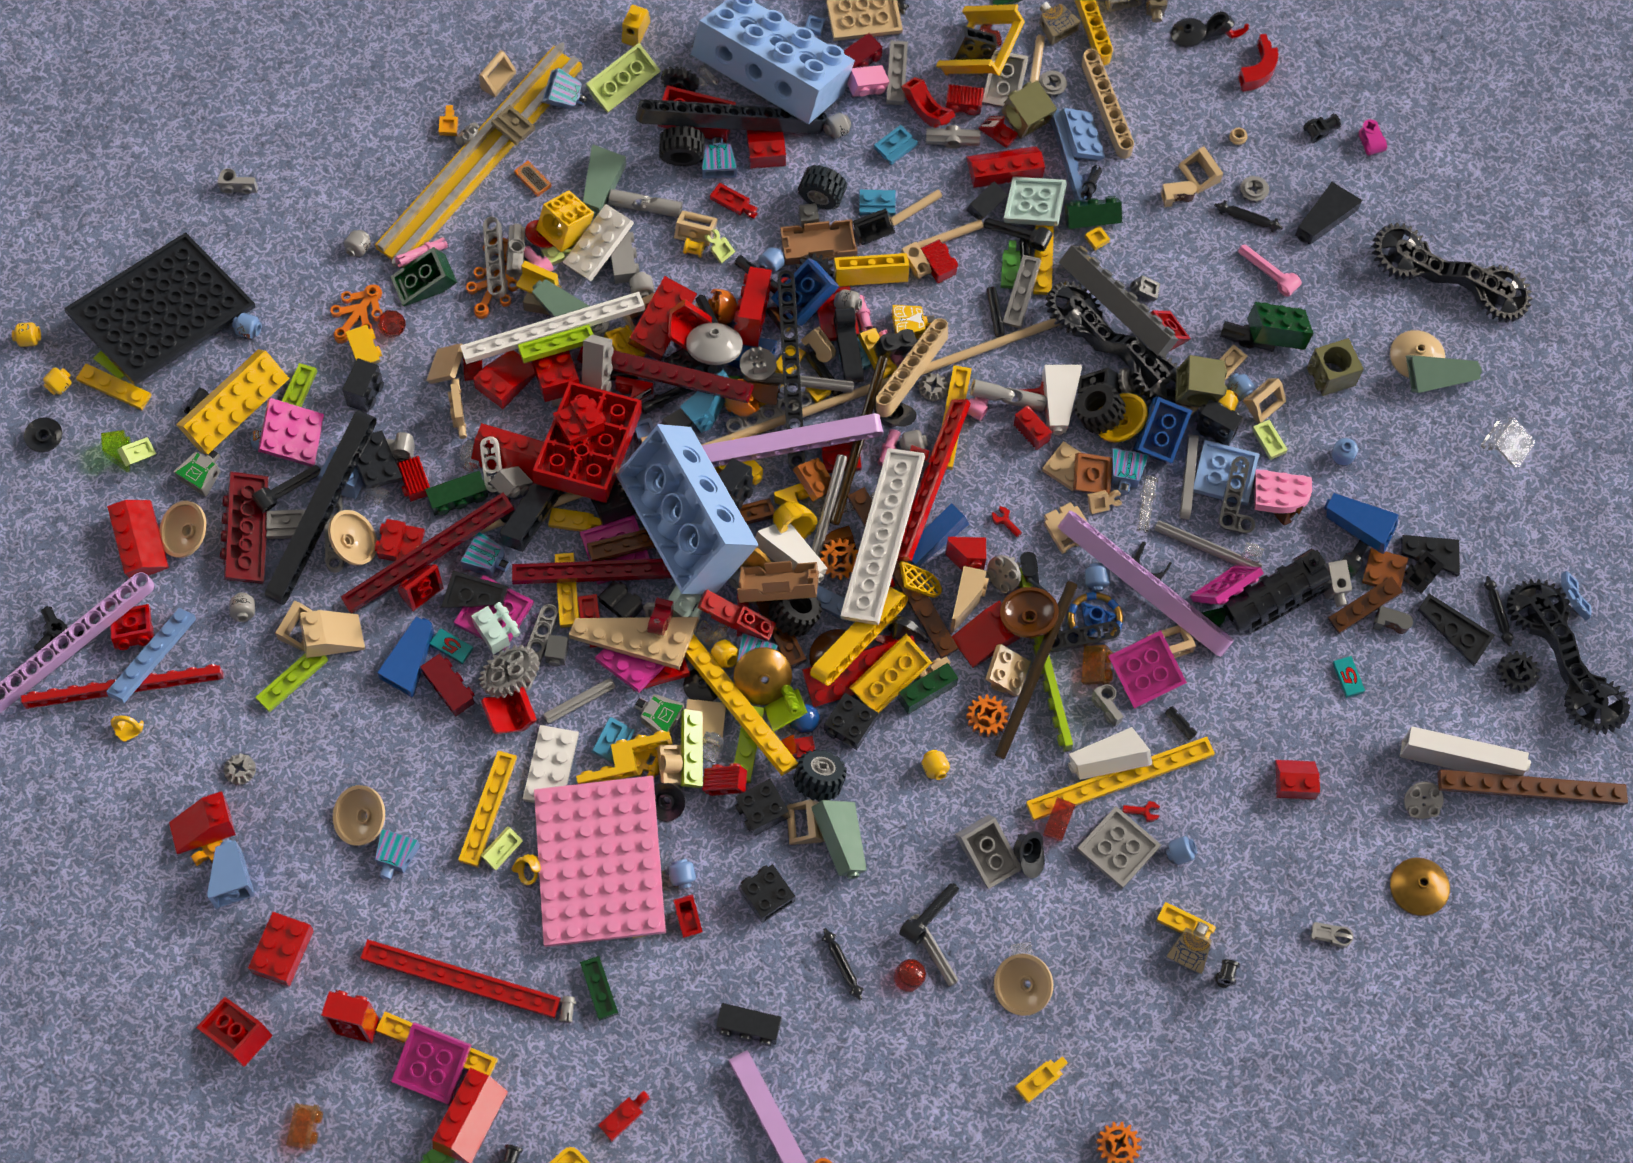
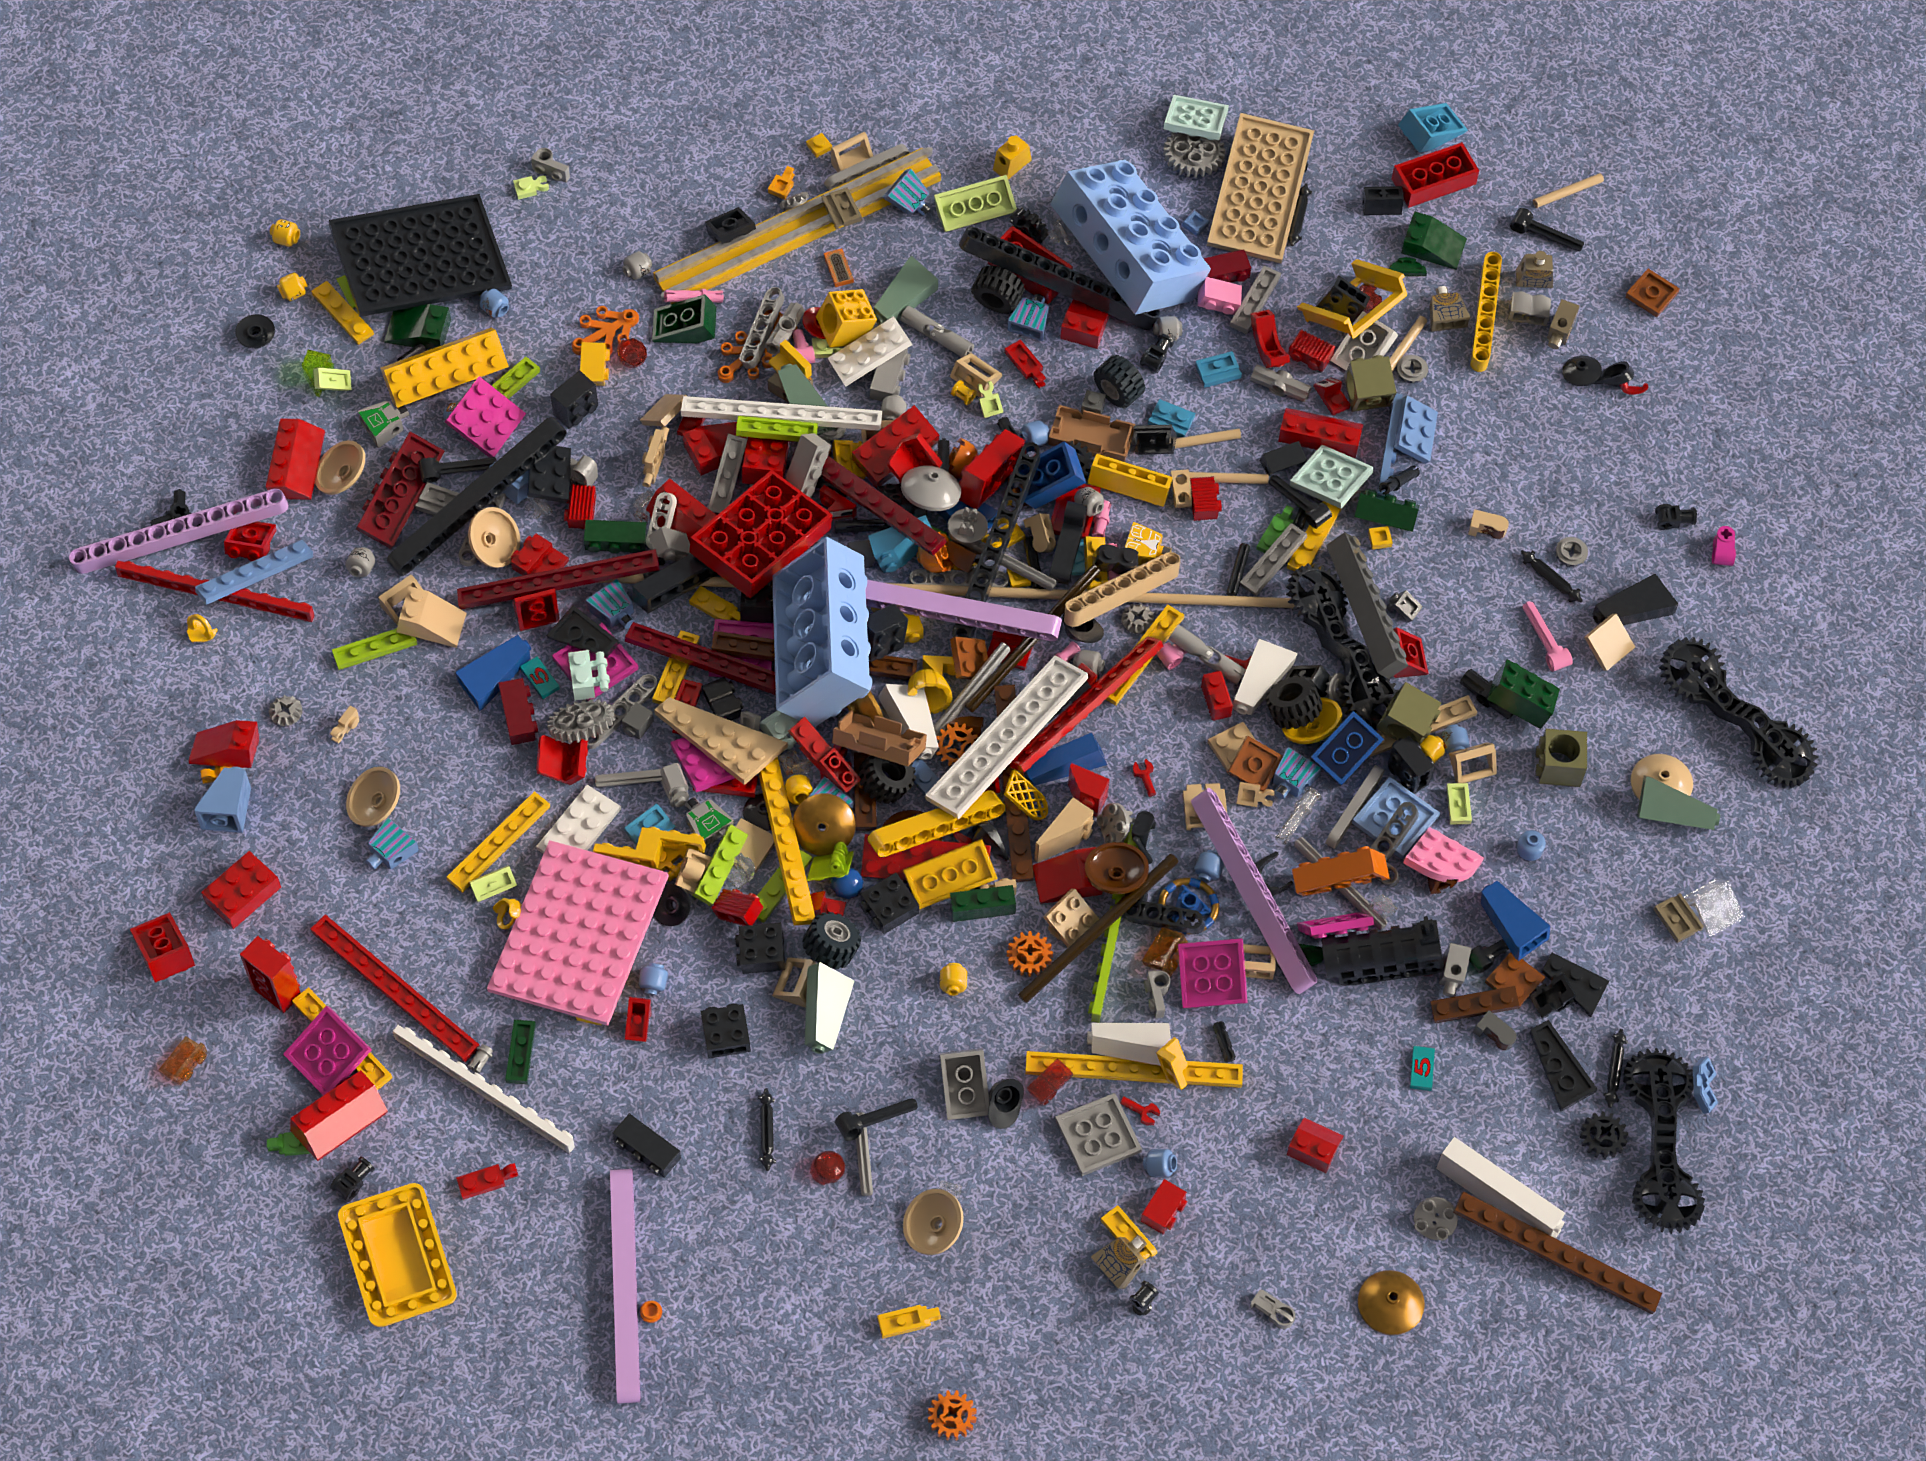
camera: 25 degrees right, 5 degrees down
red plate [553,395,606,445] -> none
dark red leg [647,597,674,636] -> none
tan beam [1082,49,1134,159] -> none
tan tile [1178,147,1223,194] -> none
tan plate [1229,127,1247,145] -> none
red arch [1238,34,1279,92] -> none
none -> tan plate [330,706,359,744]
none -> dark green slope [384,304,451,350]
none -> white plate [393,1025,575,1154]
none -> yellowish green plate [513,176,549,199]
none -> light grey brick [660,763,689,807]
none -> black plate [705,207,756,244]
none -> light grey plate [708,434,748,514]
none -> yellow plate [806,133,832,158]
none -> light grey beam [824,144,910,191]
none -> black connector [1140,334,1174,373]
none -> red brick [1141,1179,1188,1234]
none -> yellow panel [1156,1037,1188,1090]
none -> orange wedge [1292,846,1389,896]
none -> tile [1584,614,1635,671]
none -> dark tan plate [1653,893,1704,943]

